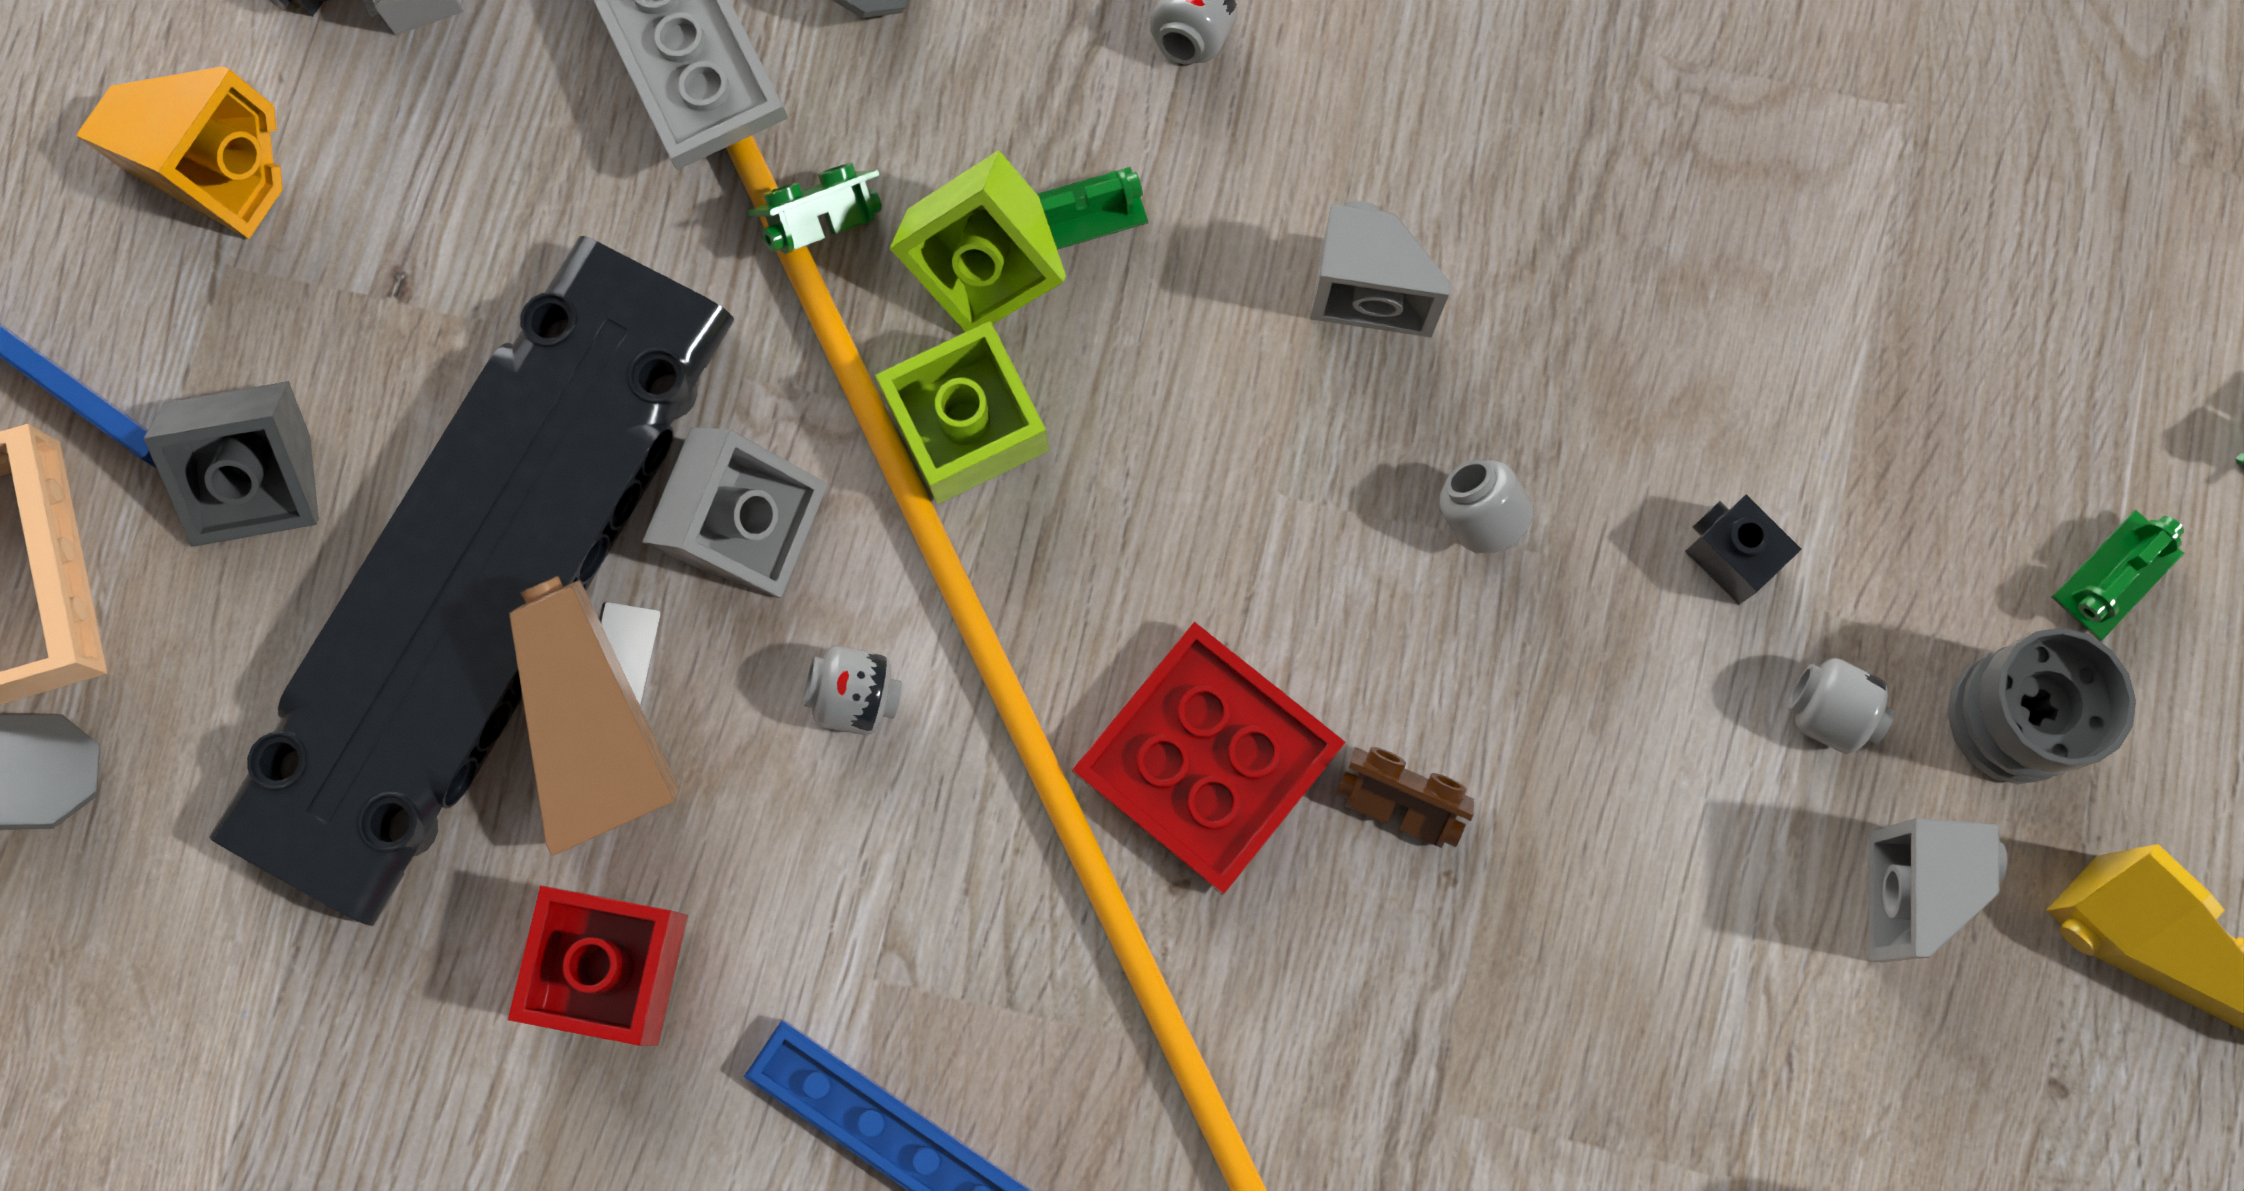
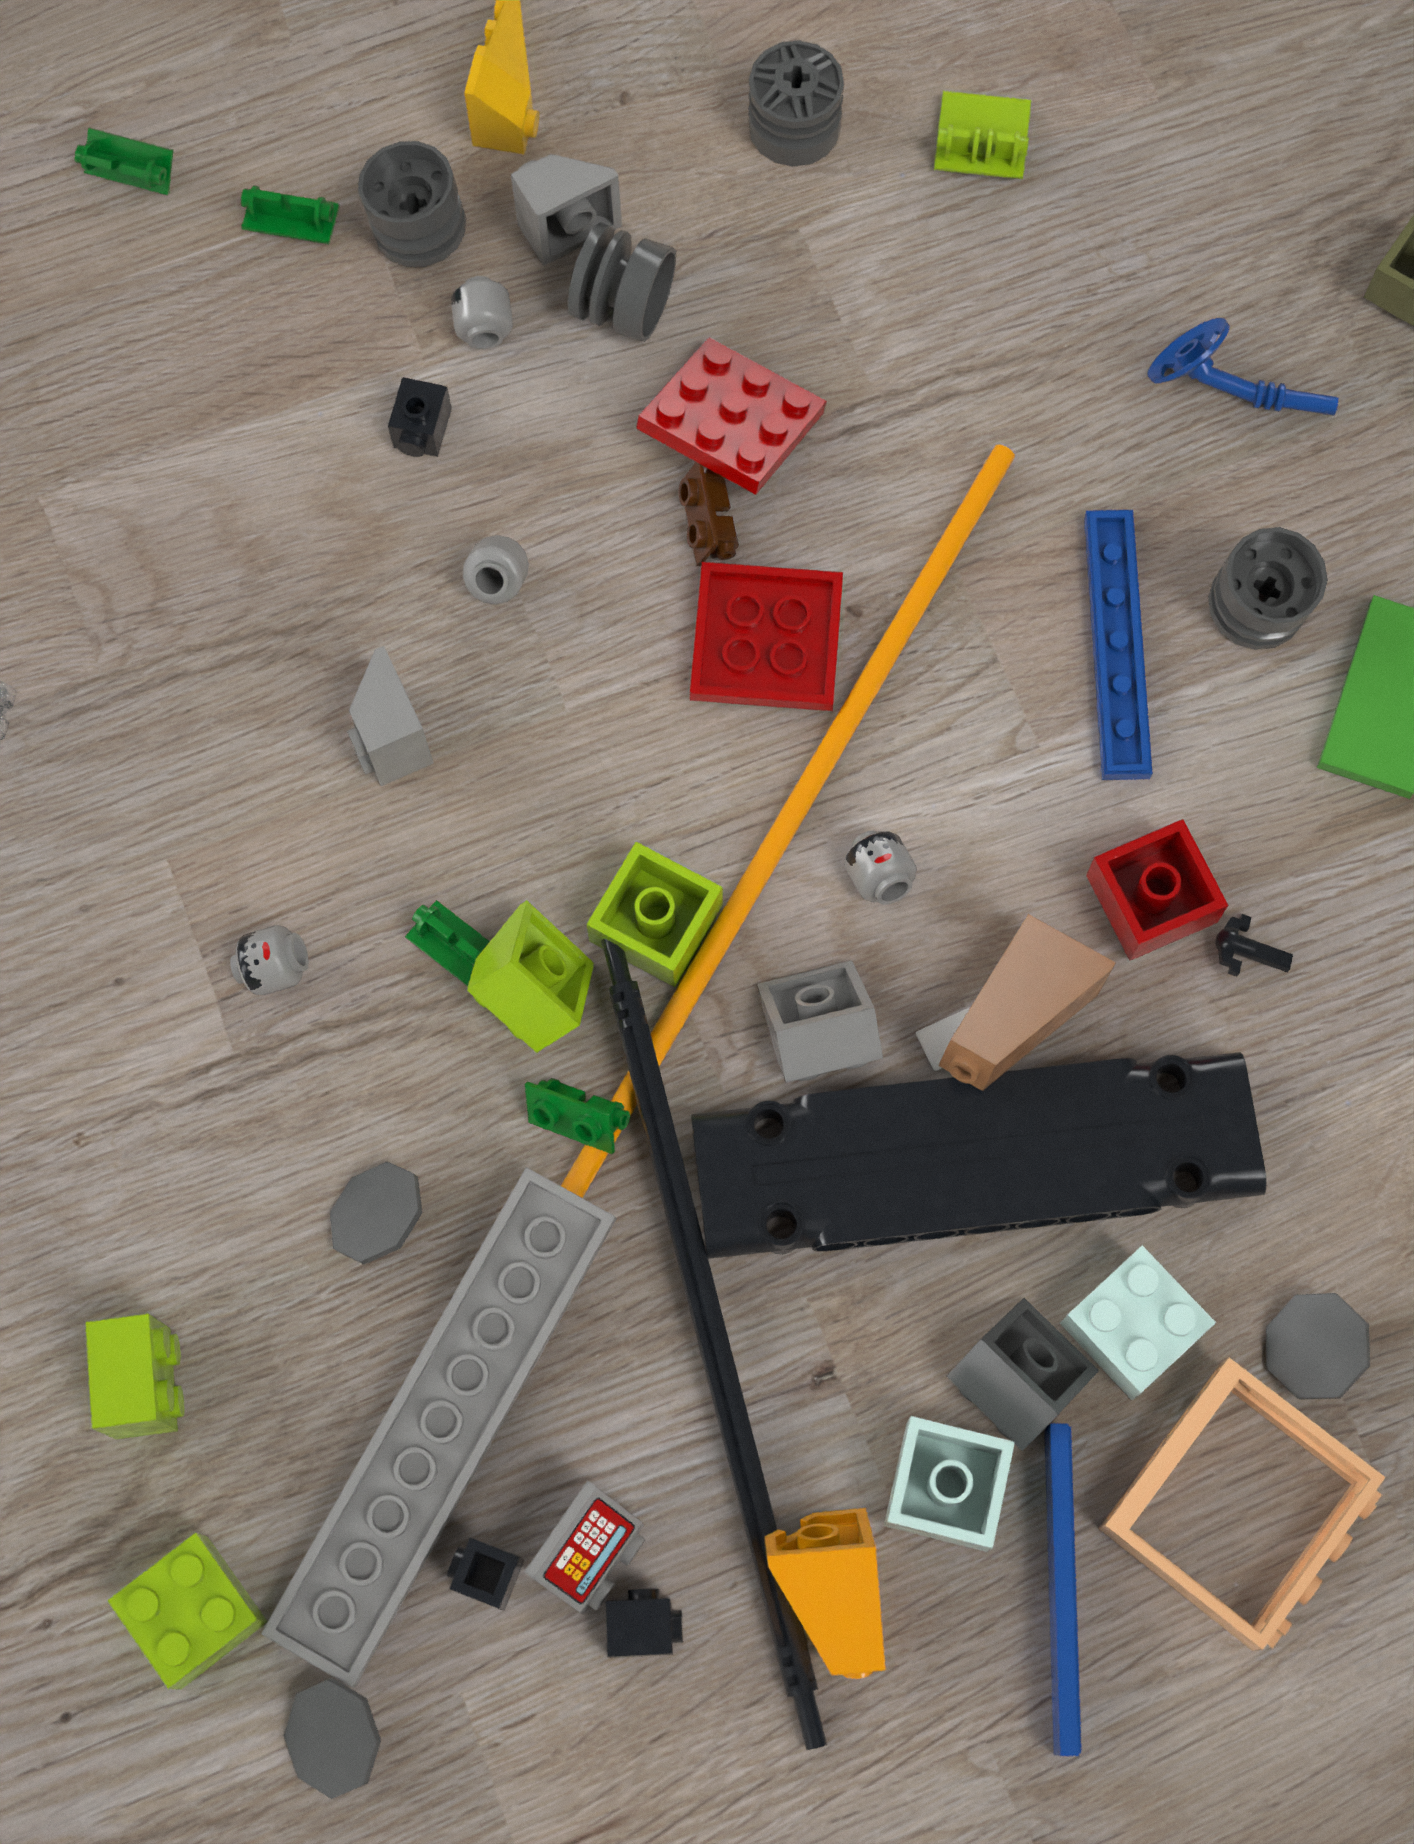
camera: 125 degrees left, 5 degrees down
none -> dark grey wheel [568,222,676,342]
none -> black axle [601,939,827,1750]
none -> plate [636,337,827,495]
none -> light aqua brick [884,1416,1015,1552]
none -> light aqua brick [1060,1245,1216,1400]
none -> black piece [1215,914,1293,977]

